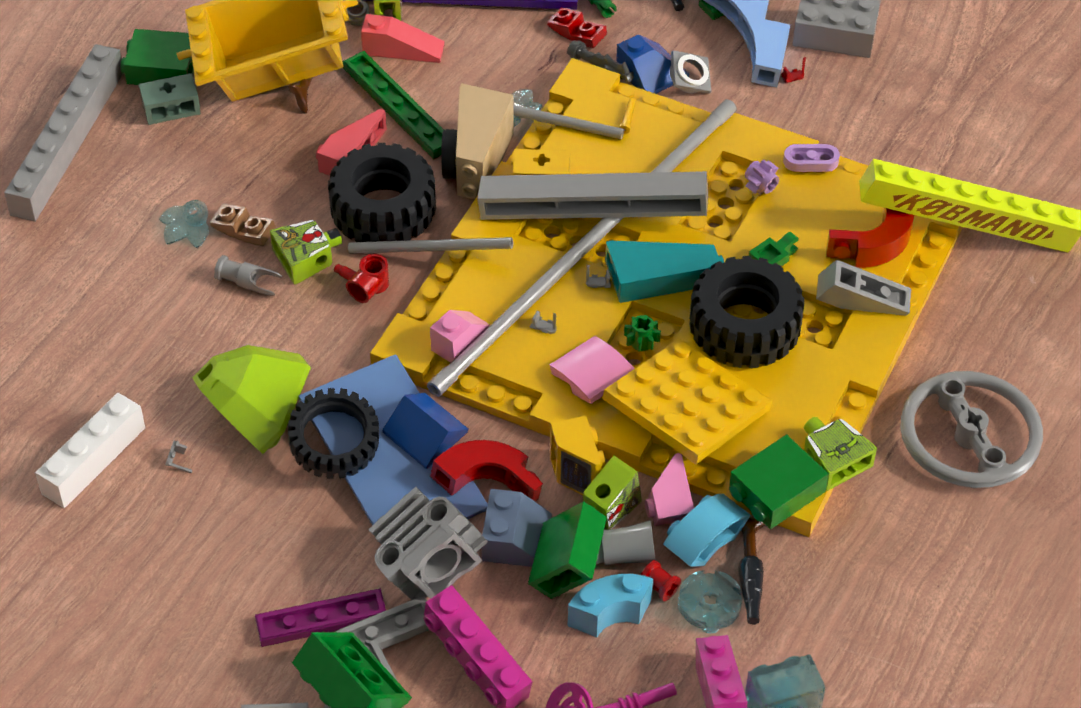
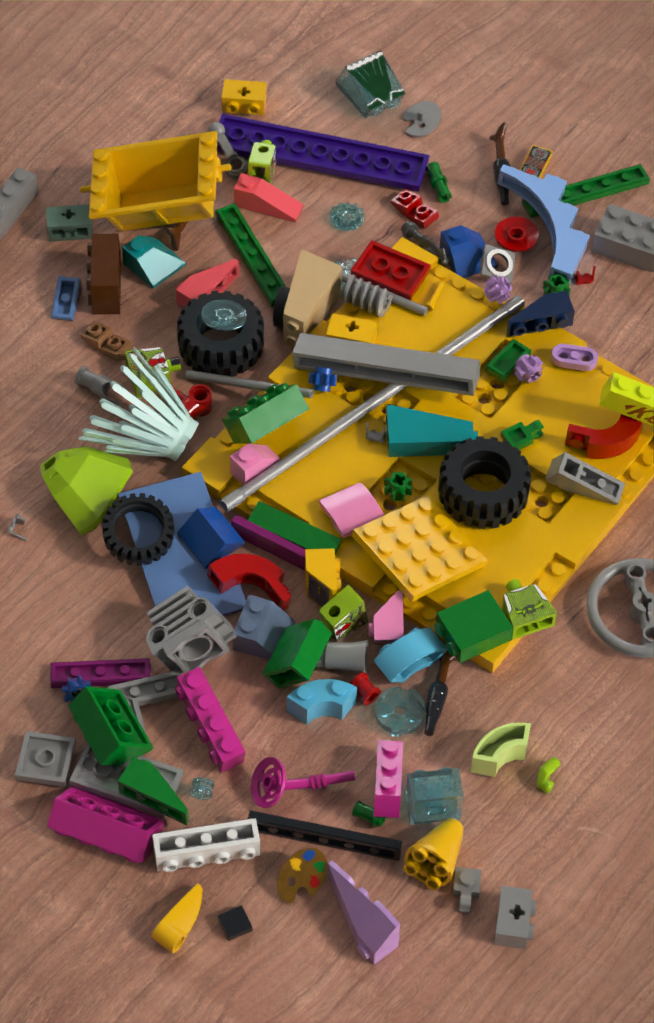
camera: 10 degrees right, 5 degrees up
green brick [121,29,194,85] -> none
clear light blue plate [159,200,209,248] -> none
light grey piece [530,311,557,334] -> none
none -> medium blue slope [51,276,82,321]
none -> blue gear [61,674,91,702]
none -> light aqua plant [78,347,199,461]
none -> reddish brown brick [86,233,121,315]
none -> teal slope [122,235,186,289]
none -> clear light blue dish [201,299,247,331]
none -> brick [222,383,309,444]
none -> magenta tile [231,515,305,571]
none -> green tile [248,501,342,554]
none -> blue gear [308,366,337,392]
none -> clear light blue gear [330,201,365,231]
none -> light grey piece [342,275,393,317]
none -> red plate [350,240,431,300]
none -> yellowish green brick [470,723,531,777]
none -> lavender gear [484,274,512,304]
none -> green tile [485,339,532,383]
none -> red dish [495,216,539,252]
none -> dark blue slope [506,290,575,337]
none -> lime arm [536,757,560,793]
none -> green gear [543,275,571,295]

